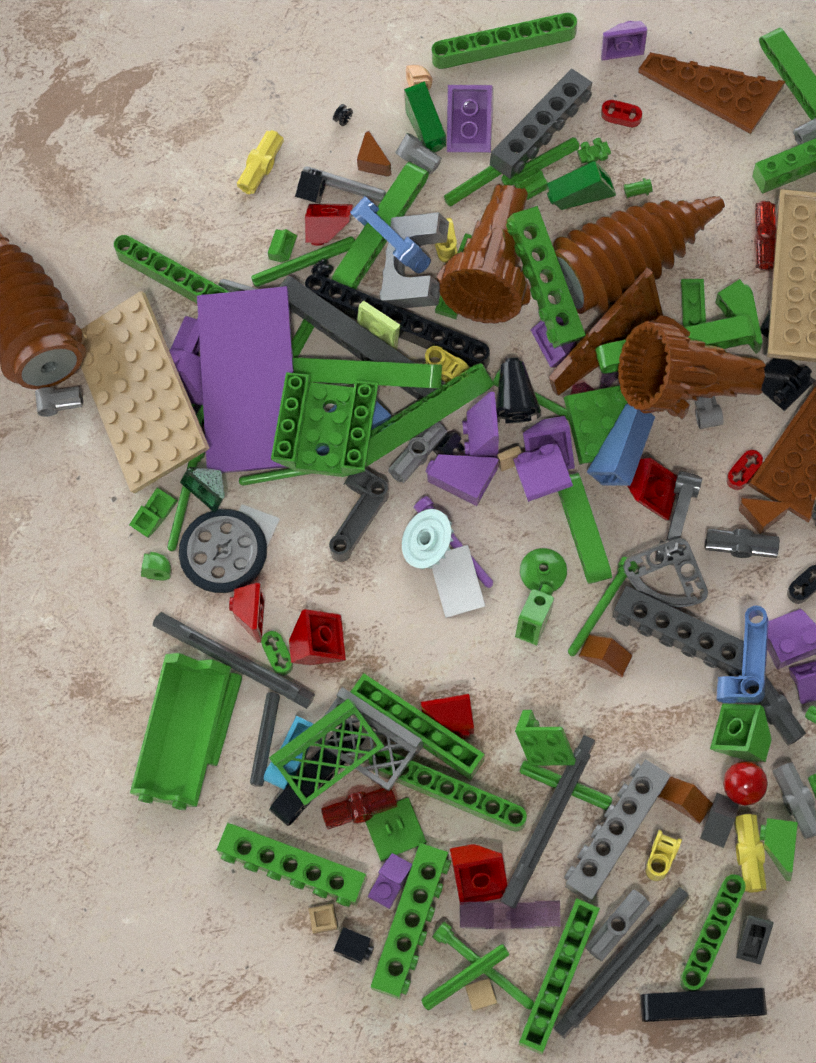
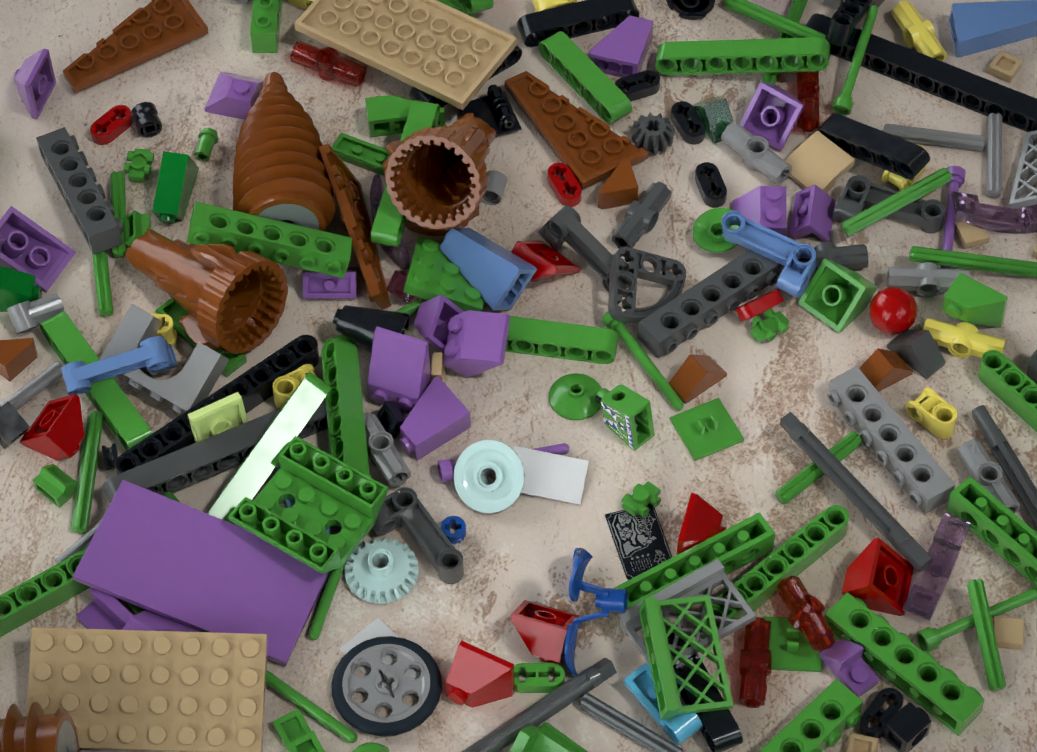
camera: 70 degrees left, 15 degrees down
clear green slope [180,466,225,513] -> none
bright green bracket [515,710,576,766] -> none
none -> black wheel [131,102,162,138]
none -> medium lavender slope [205,71,264,120]
none -> light aqua gear [345,536,419,604]
none -> blue bush [440,516,466,545]
none -> blue plant [564,548,628,676]
none -> black sticker [605,504,672,580]
none -> bright green piece [622,481,661,518]
none -> bright green piece [670,398,744,461]
none -> bright green dish [693,208,739,253]
none -> red beam [734,289,784,322]
none -> bright green piece [750,308,790,343]
none -> clear red piece [777,575,836,652]
none -> black beam [860,688,903,738]

